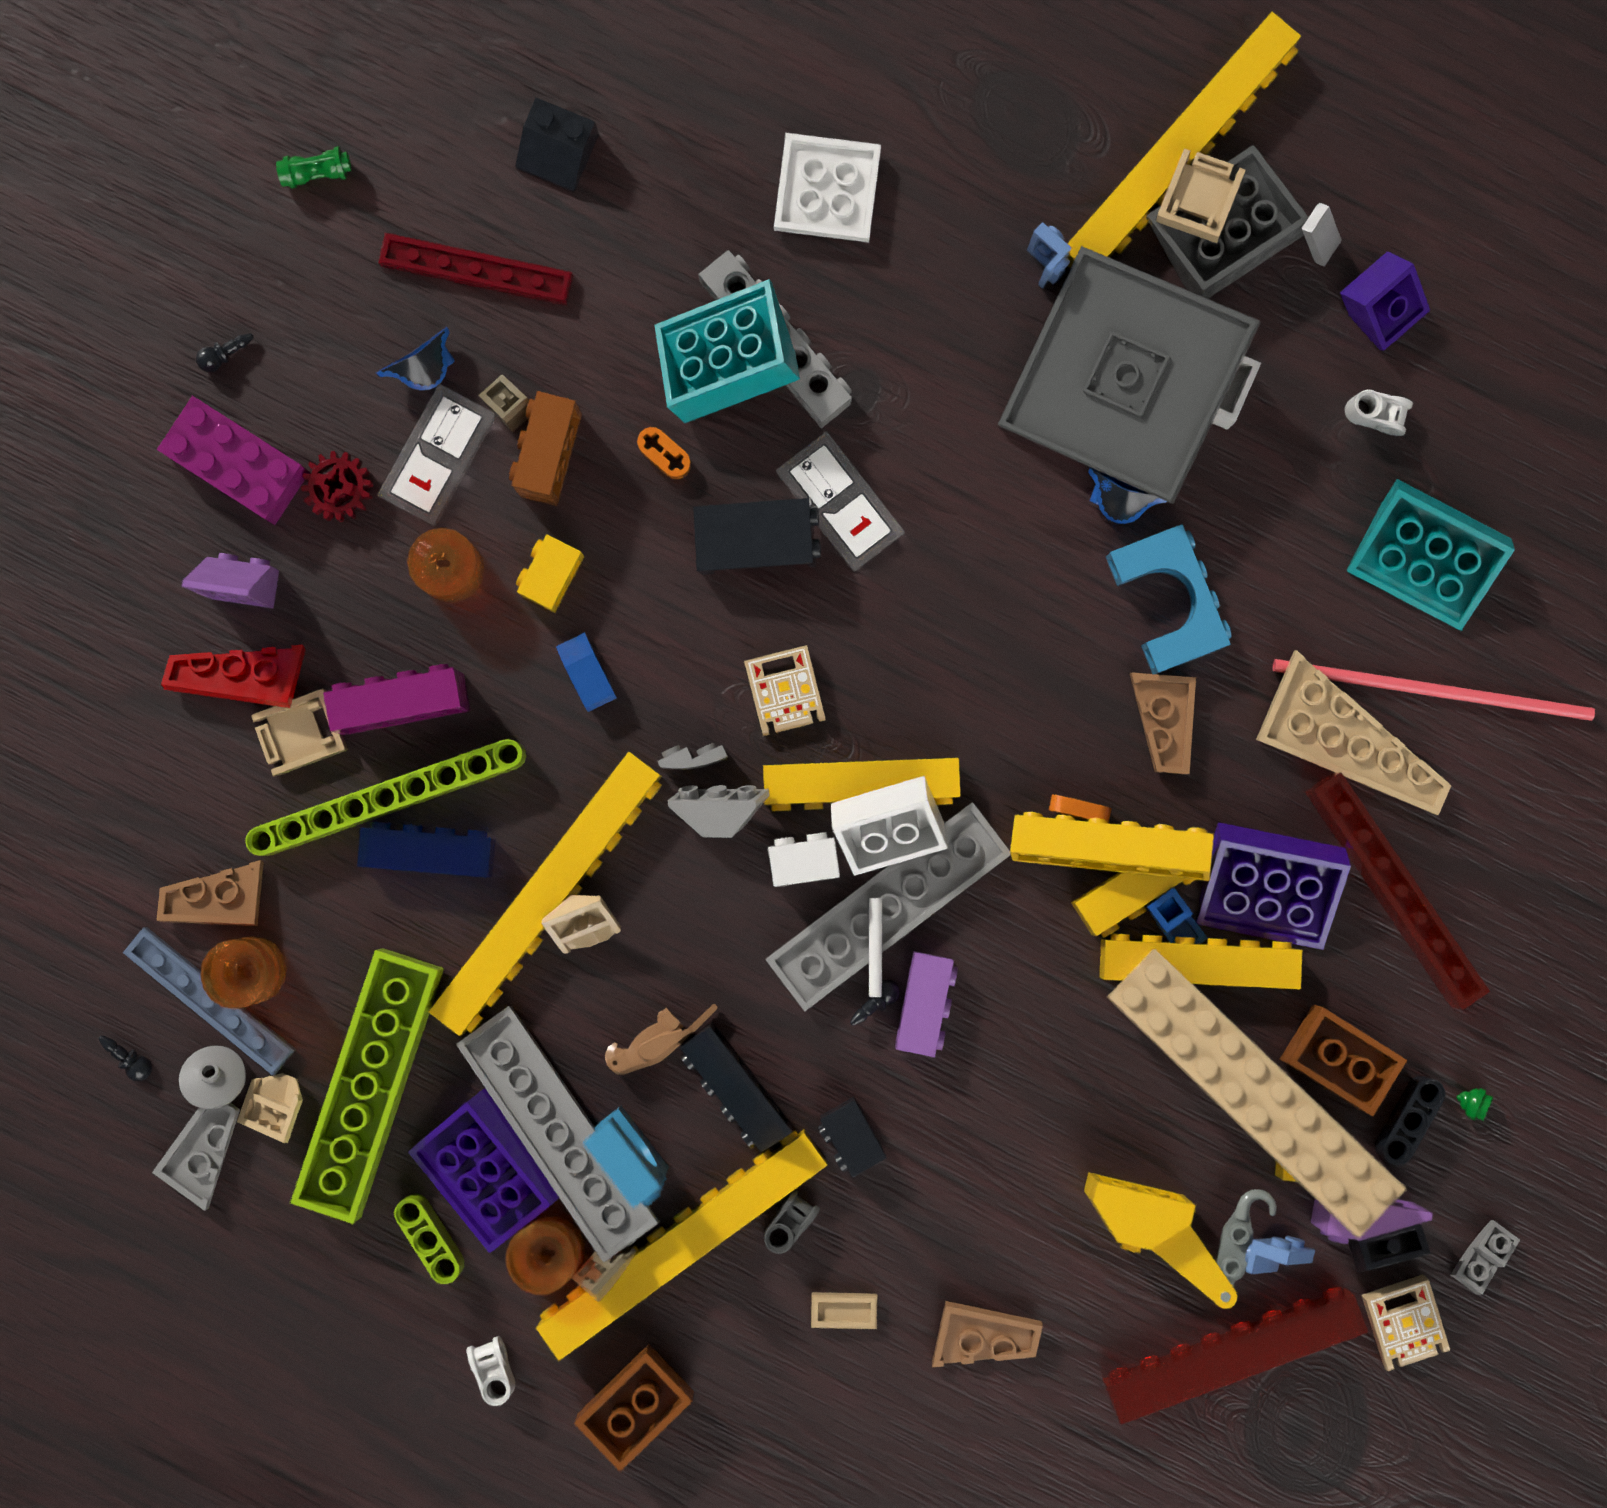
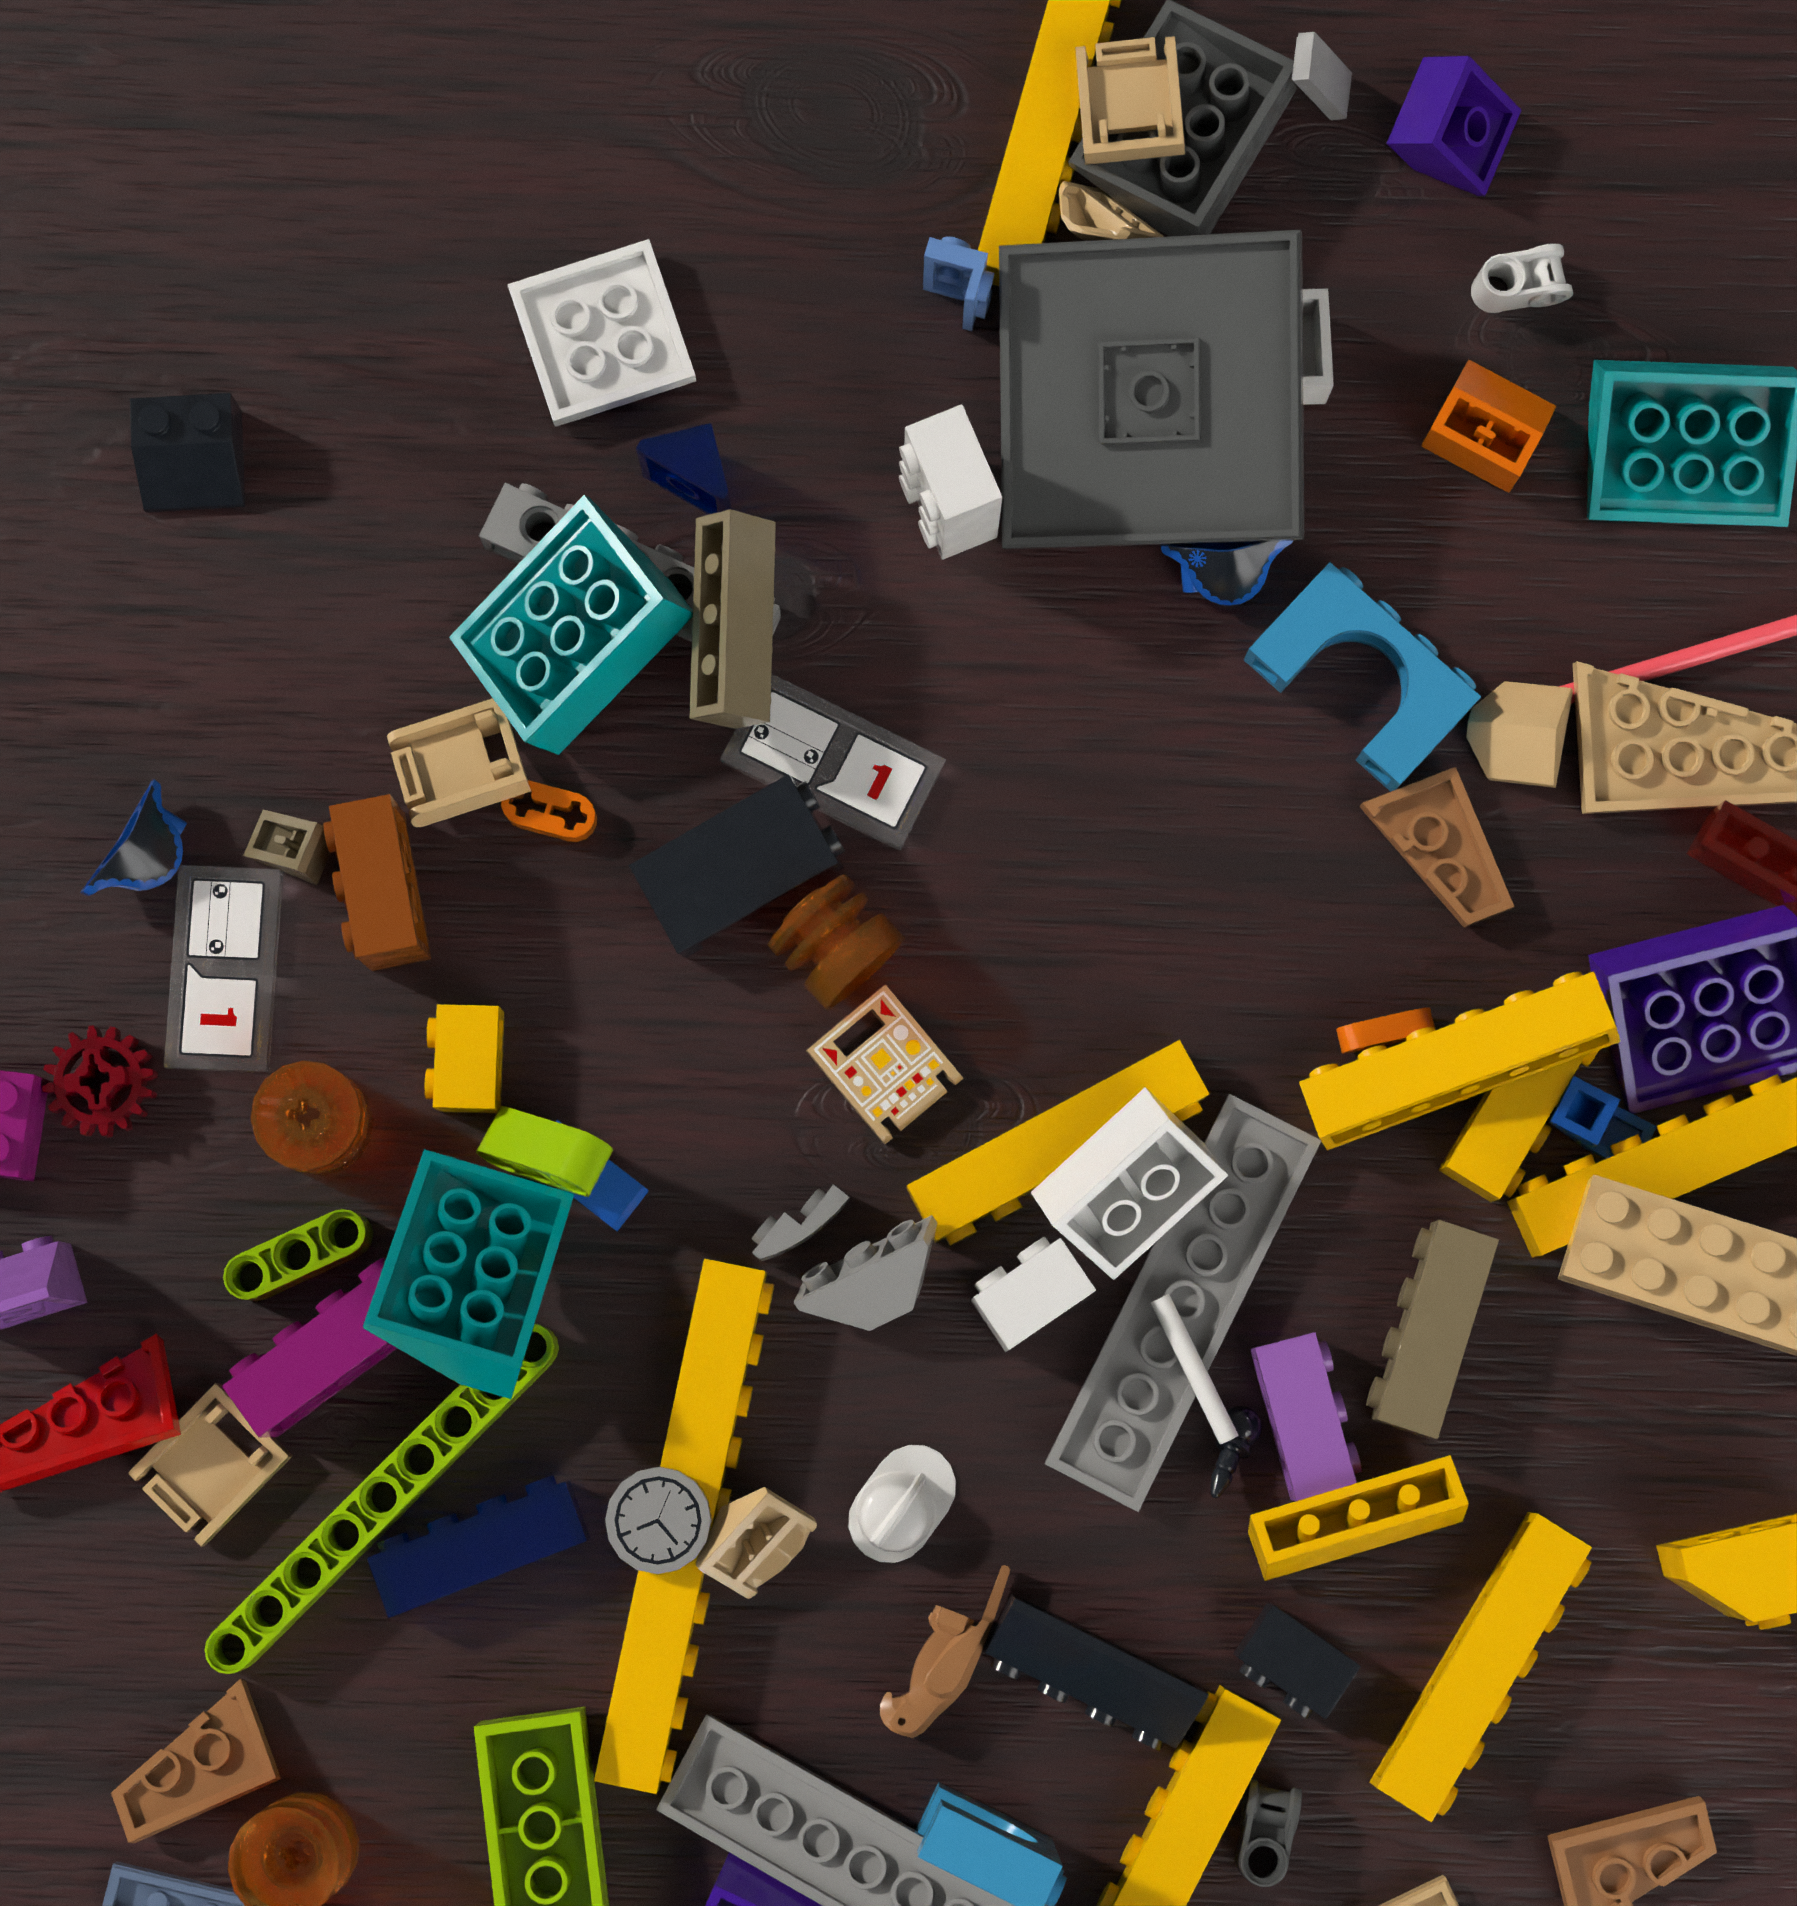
camera: 25 degrees left, 5 degrees down
dark red tile [378,233,573,306] -> none
none -> lime beam [223,1209,373,1302]
none -> teal slope [363,1149,574,1399]
none -> tan container [387,698,531,827]
none -> lime beam [476,1106,613,1197]
none -> light grey tile [605,1467,712,1574]
none -> clear blue slope [636,423,731,515]
none -> dark tan brick [690,509,776,729]
none -> clear orange wheel [767,874,905,1011]
none -> white piece [848,1445,956,1563]
none -> white brick [899,404,1002,560]
none -> tan slope [1059,181,1164,241]
none -> yellow brick [1248,1455,1469,1581]
none -> dark tan brick [1366,1220,1499,1439]
none -> yellow brick [1369,1512,1592,1823]
none -> orange slope [1421,360,1556,493]
none -> tan slope [1466,681,1573,788]

